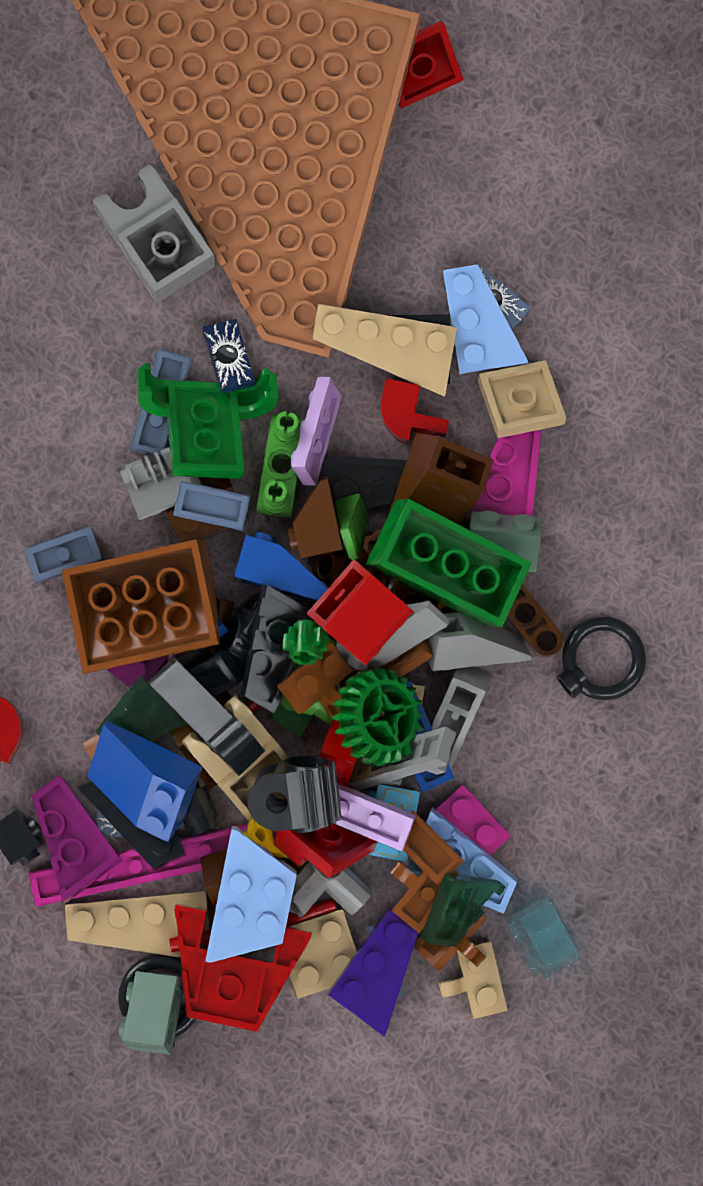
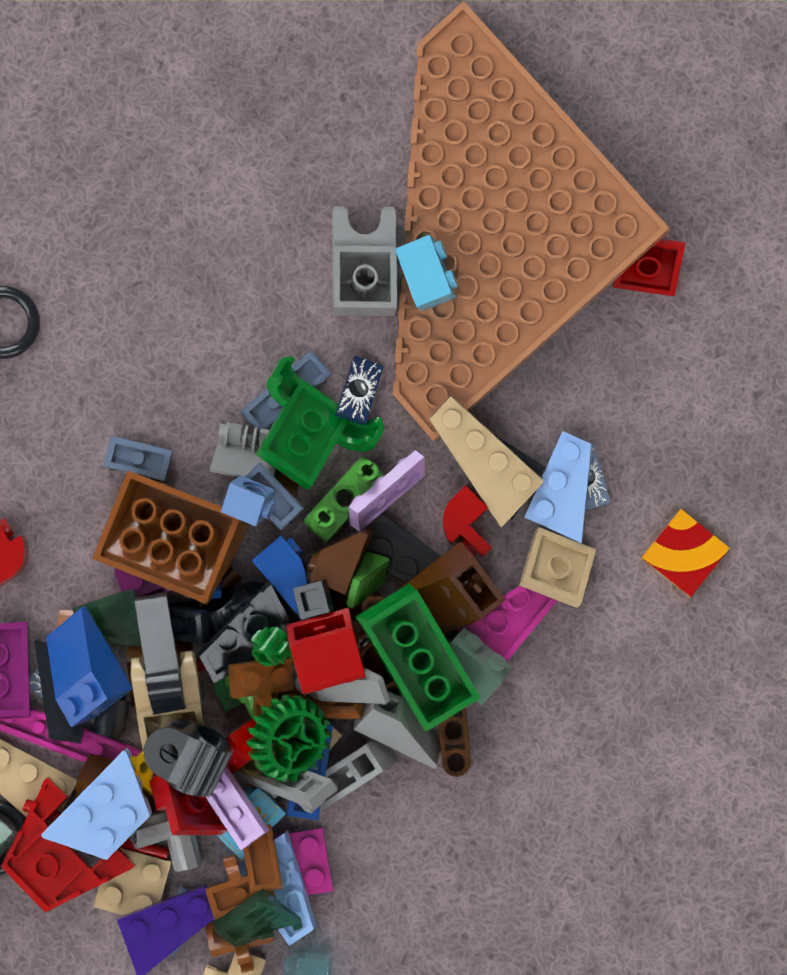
camera: 35 degrees right, 0 degrees up
black piece [556,617,646,700] -> none
none -> medium blue brick [221,475,275,526]
none -> tile [293,580,334,619]
none -> medium azure brick [395,235,459,311]
none -> tile [641,509,730,597]

